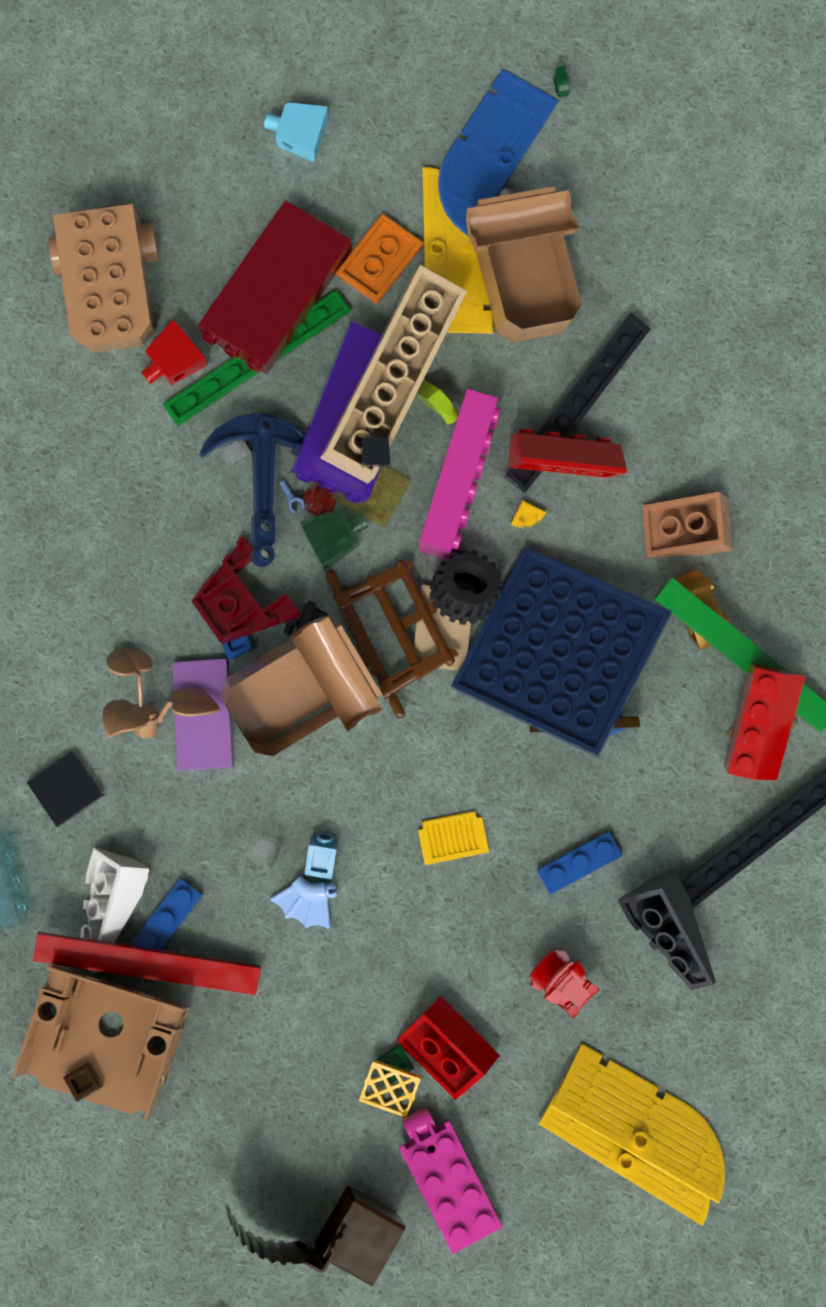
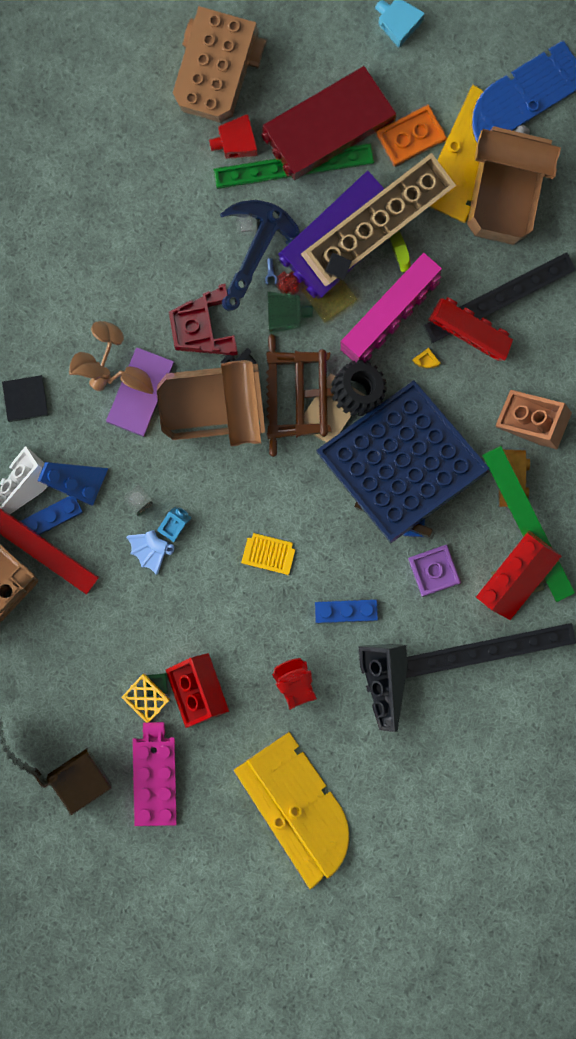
camera: 35 degrees right, 0 degrees up
blue tile [222,635,254,661] -> none
none -> blue wing [37,462,108,506]
none -> medium lavender tile [408,544,461,597]

